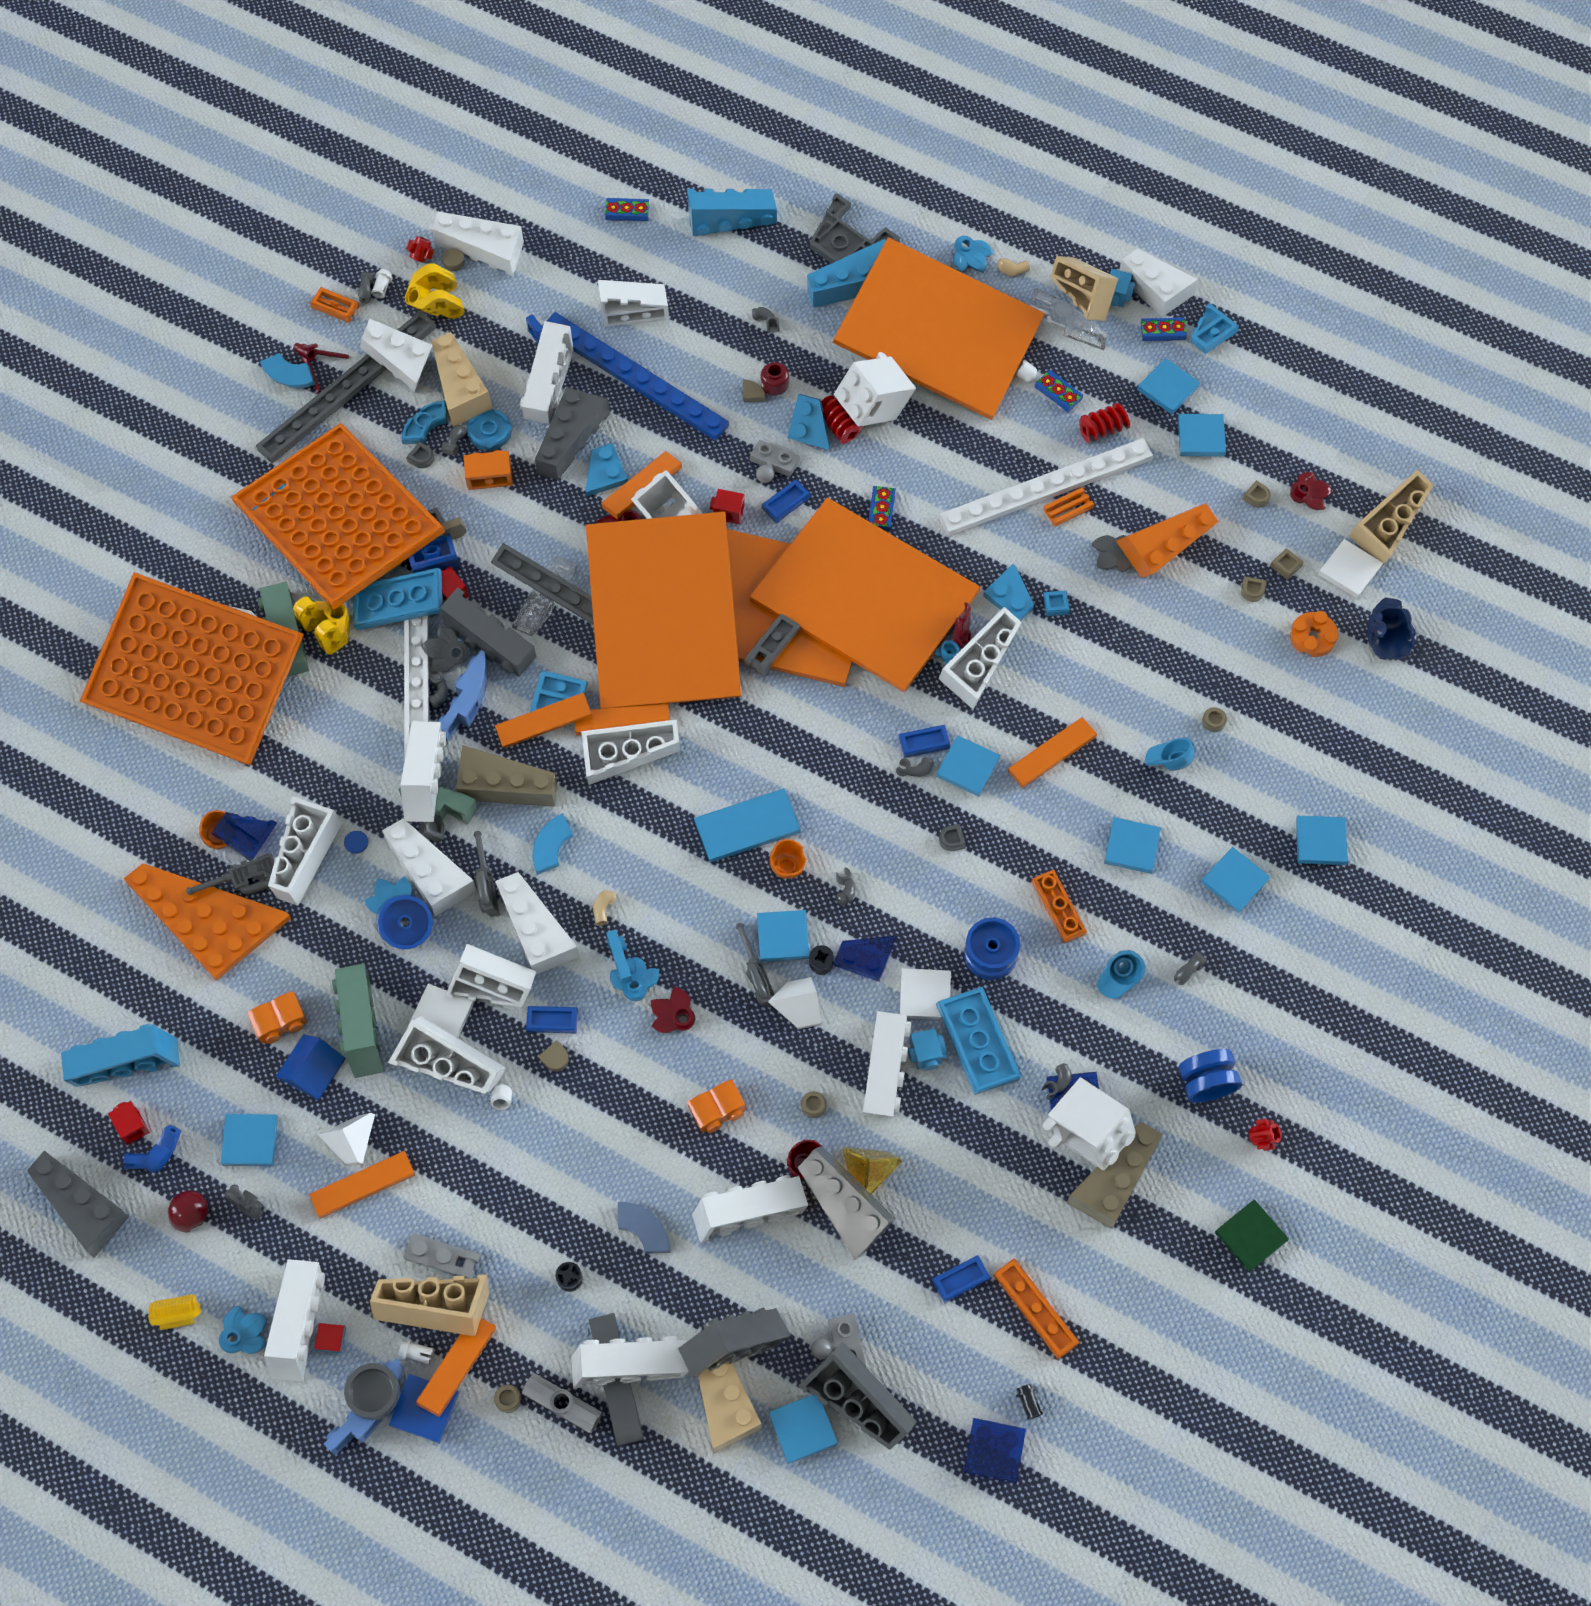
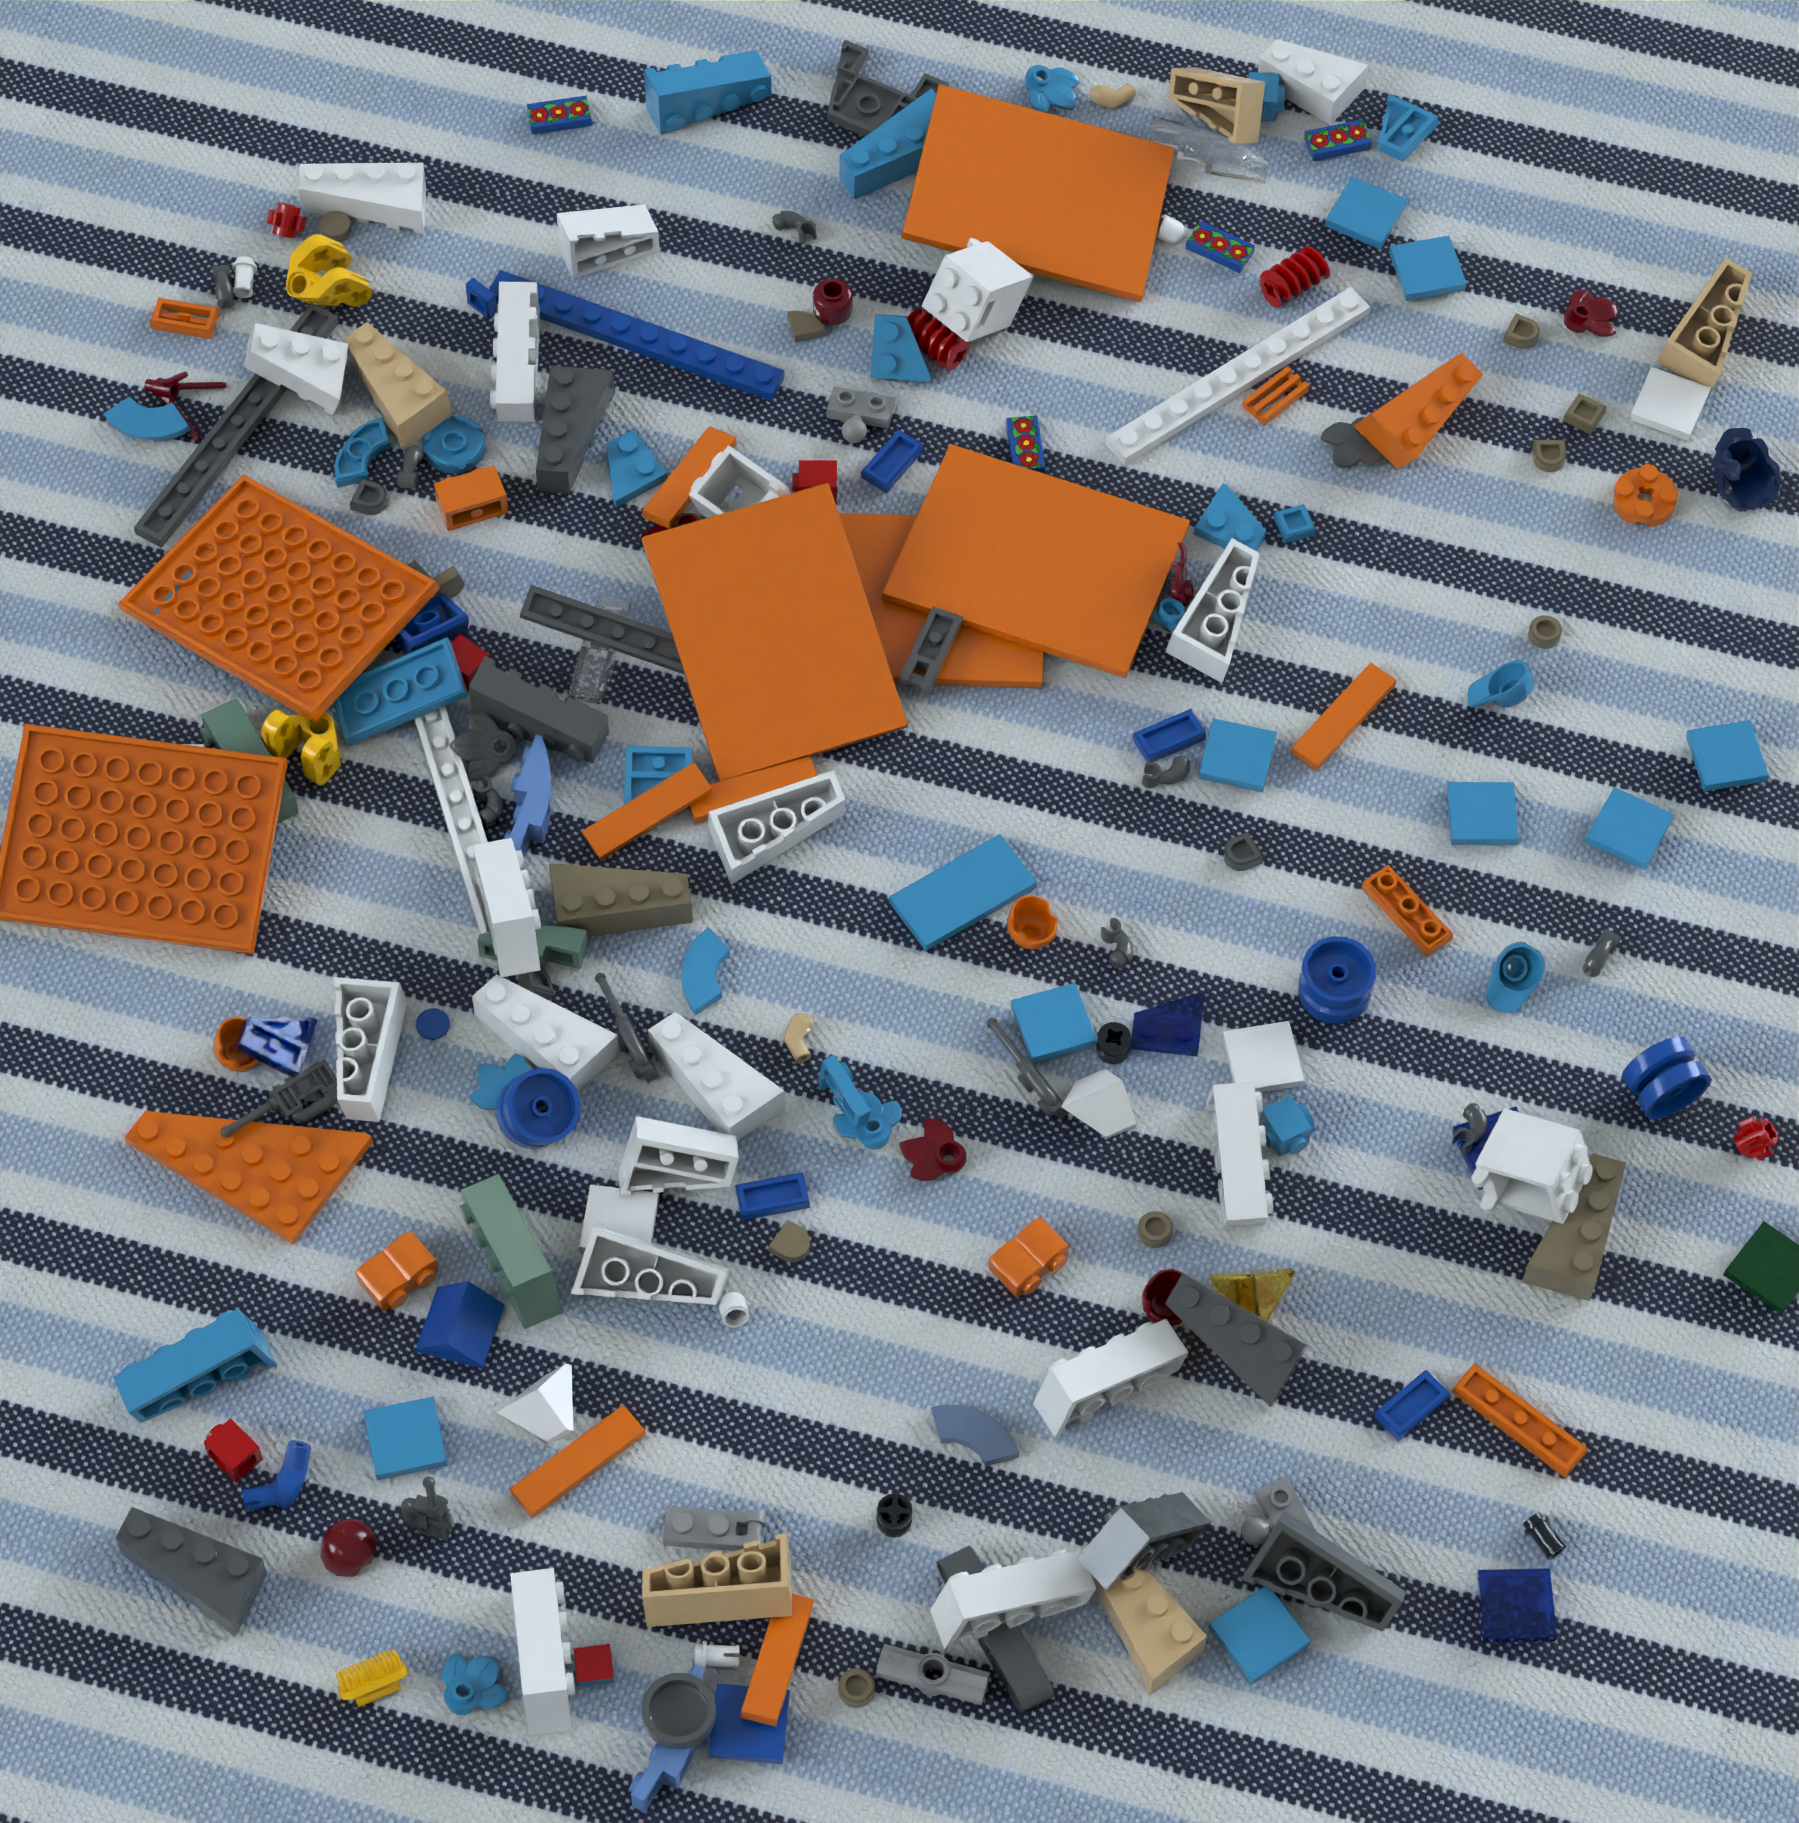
camera: 15 degrees left, 5 degrees down
dark azure tile [936,987,1021,1095] -> none

